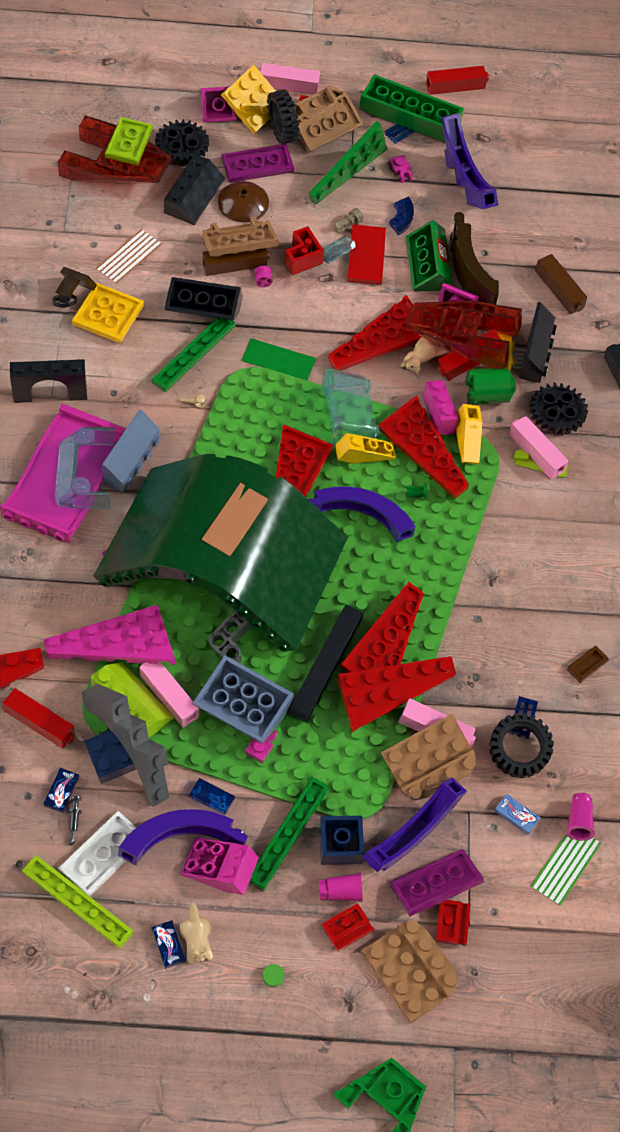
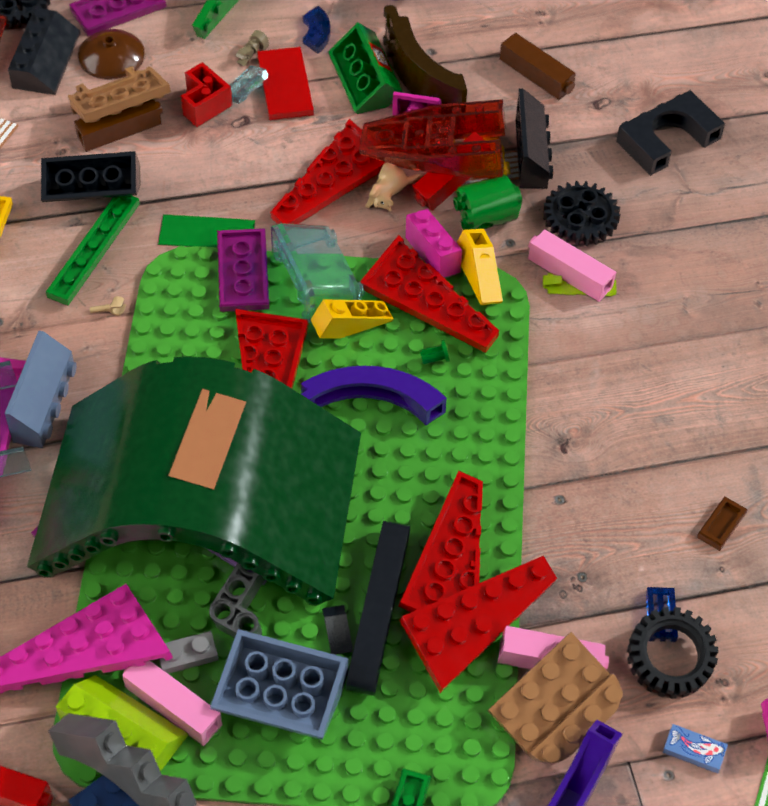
camera: 10 degrees left, 5 degrees down
dark pink plate [245,730,277,763] -> none
dark pink wheel [254,266,273,288] -> none
none -> light grey plate [159,631,219,674]
none -> magenta tile [217,228,269,312]
none -> black sticker [322,605,353,655]

